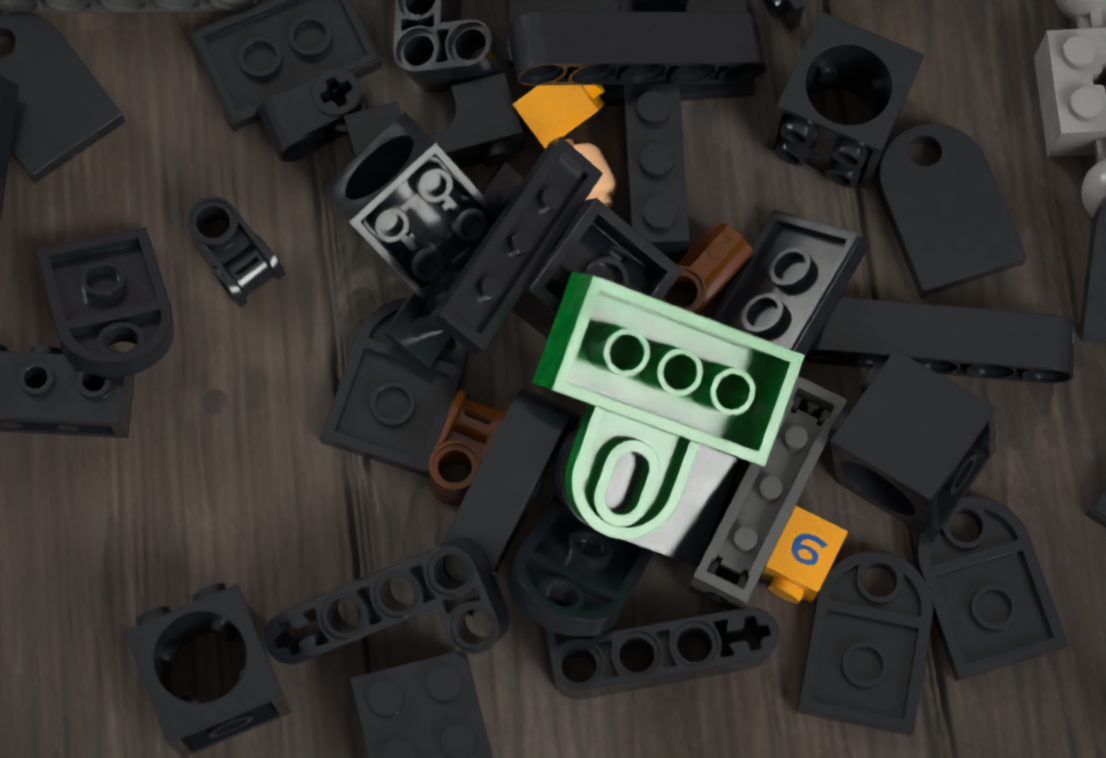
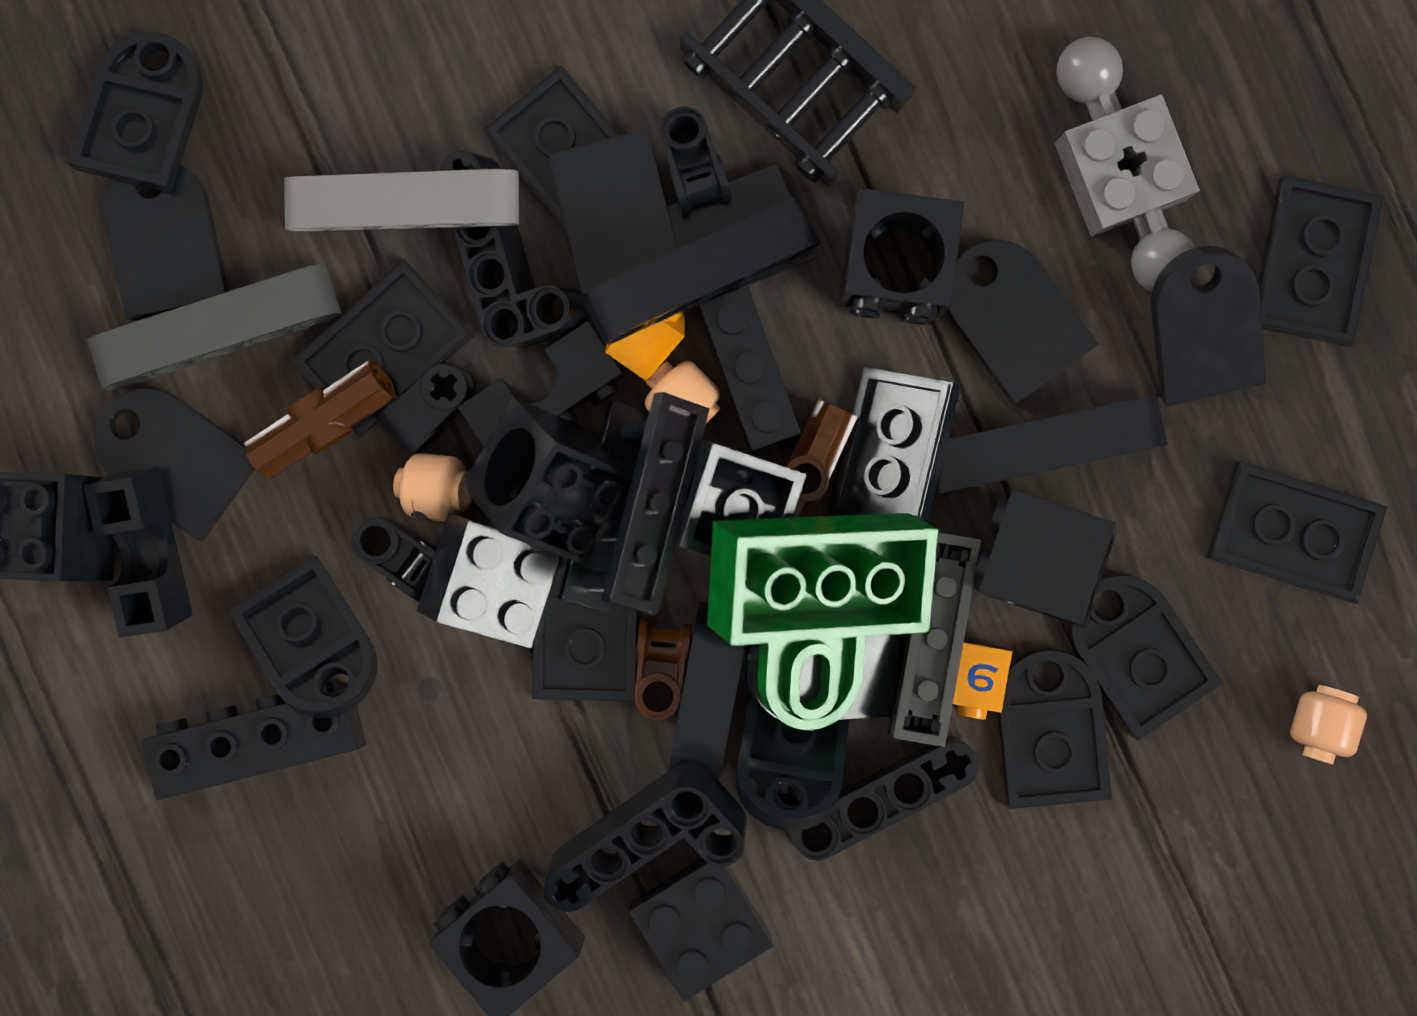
camera: 10 degrees left, 15 degrees up
none -> reddish brown piece [244,360,397,480]
none -> light nougat head [393,452,472,523]
none -> brick [417,513,560,648]

